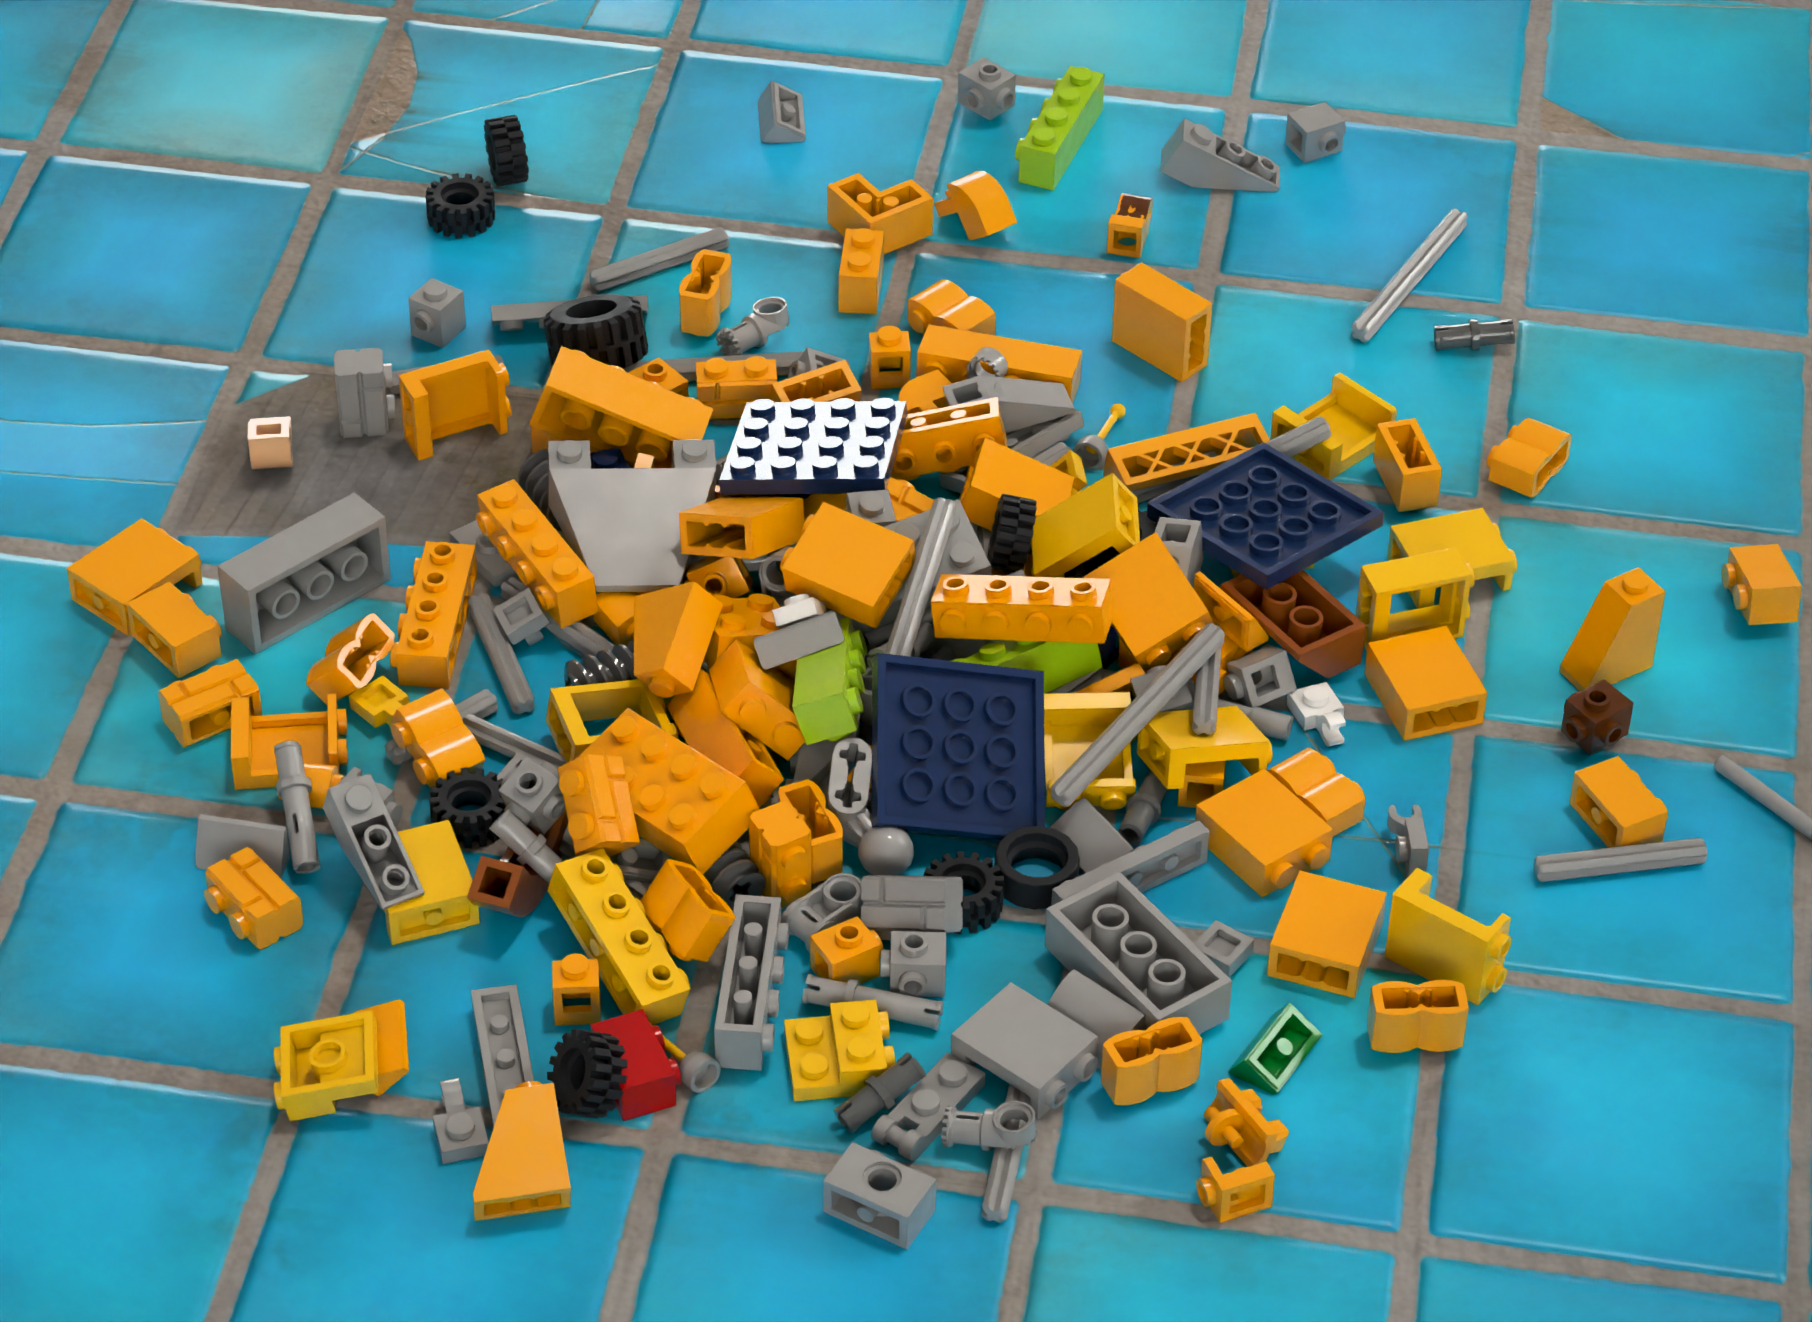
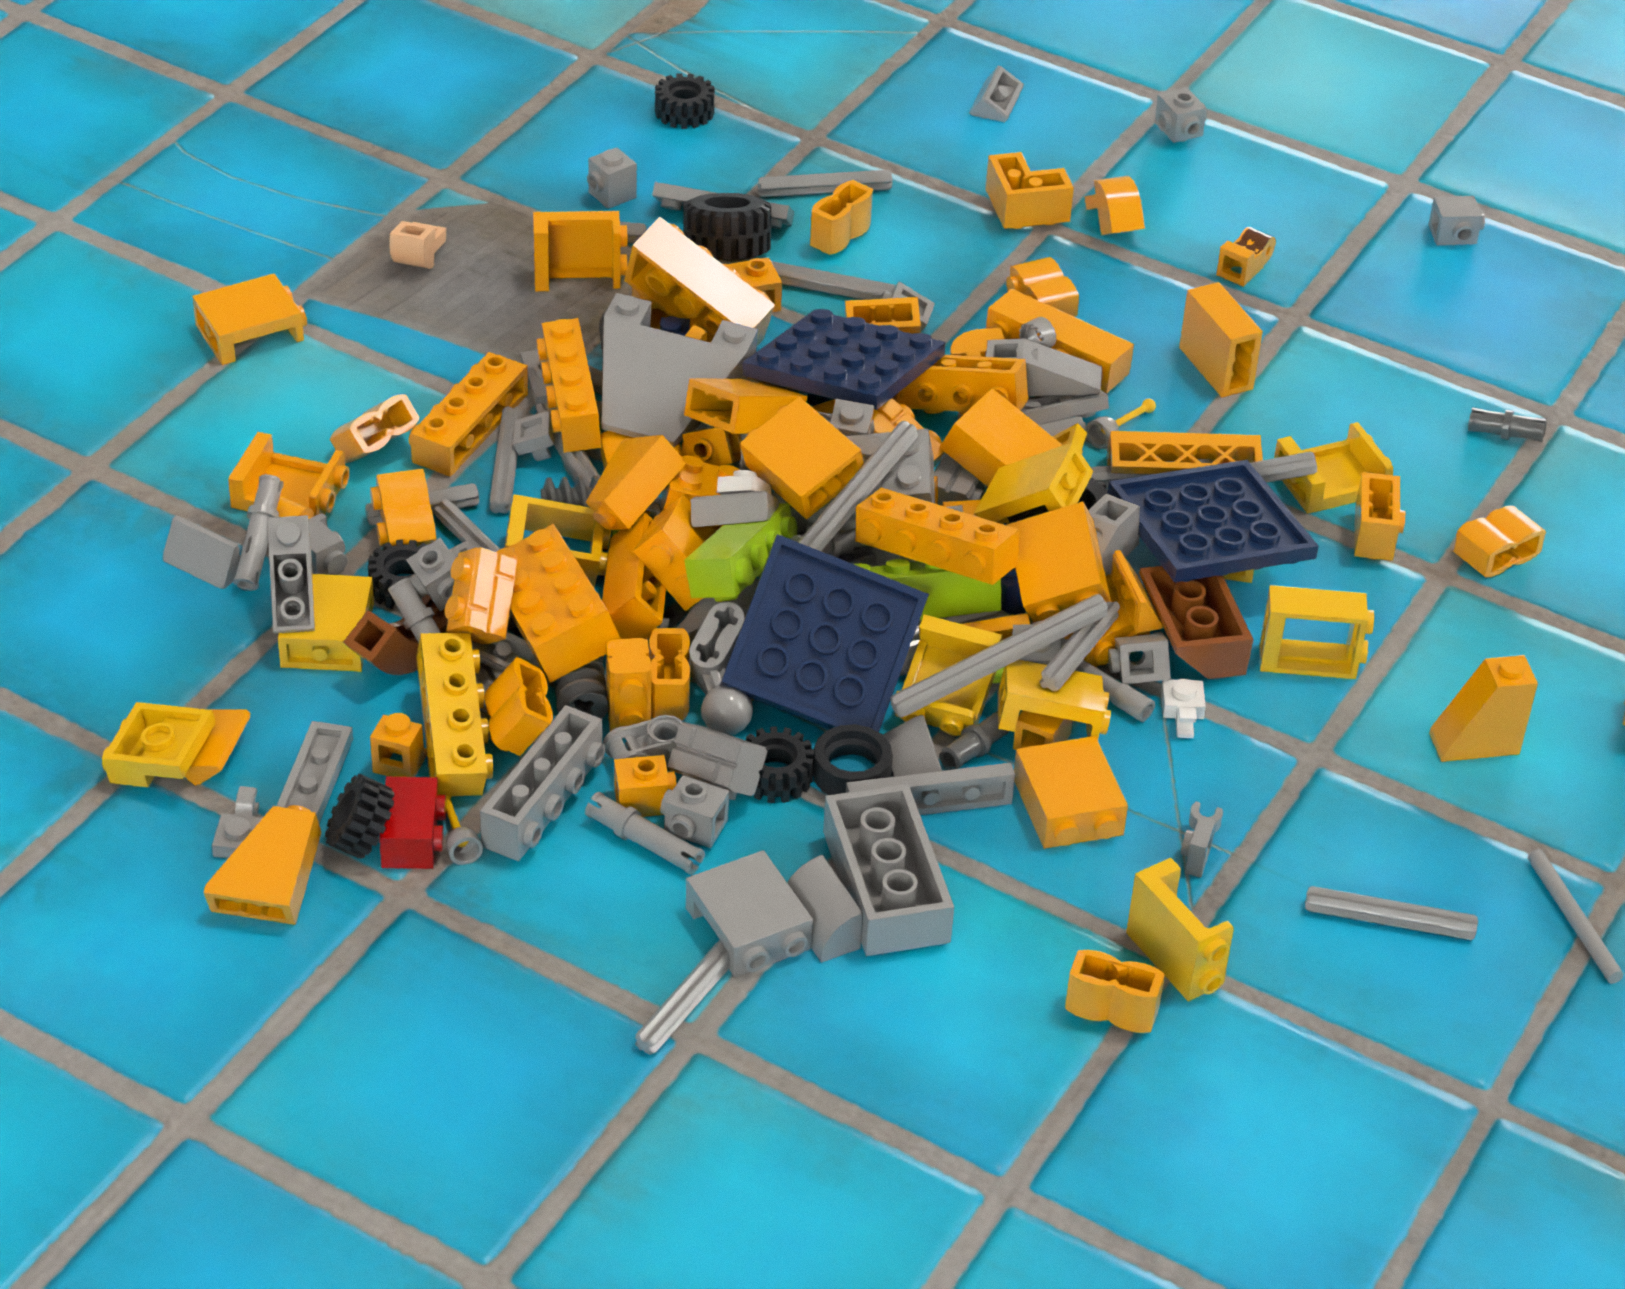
camera: 20 degrees right, 0 degrees up
light orange brick [127,581,222,679] -> none
light orange brick [158,659,262,748] -> none
light orange brick [204,847,304,950] -> none
light grey brick [218,492,391,654] -> none
light grey brick [334,348,396,438] -> none
yellow plate [348,675,410,728] -> none
black tyre [484,115,529,186] -> none
light orange brick [696,356,777,419] -> none
light grey connector [716,297,790,356] -> none
yellow plate [784,999,895,1101] -> none
light grey brick [823,1142,936,1249] -> none
dark grey pin [833,1052,926,1134] -> none
light orange brick [838,228,884,315] -> none
light orange brick [868,326,911,389] -> none
light grey plate [871,1053,986,1161] -> none
light grey connector [941,1101,1037,1151] -> none
black tyre [987,494,1037,573] -> none
lime brick [1015,66,1105,191] -> none
light orange brick [1101,1017,1203,1105] -> none
light grey slope [1160,118,1280,192] -> none
light grey plate [1194,920,1254,978] -> none
light orange bracket [1196,1157,1275,1223] -> none
light orange hips [1203,1078,1289,1167] -> none
green slope [1229,1002,1323,1095] -> none
light orange brick [1267,870,1387,998] -> none
light orange brick [1268,748,1366,837] -> none
light grey axle [1351,208,1468,342] -> none
light orange brick [1364,626,1487,741] -> none
yellow panel [1387,508,1517,609] -> none
reddish brown brick [1561,679,1634,755] -> none
light orange brick [1569,756,1668,848] -> none

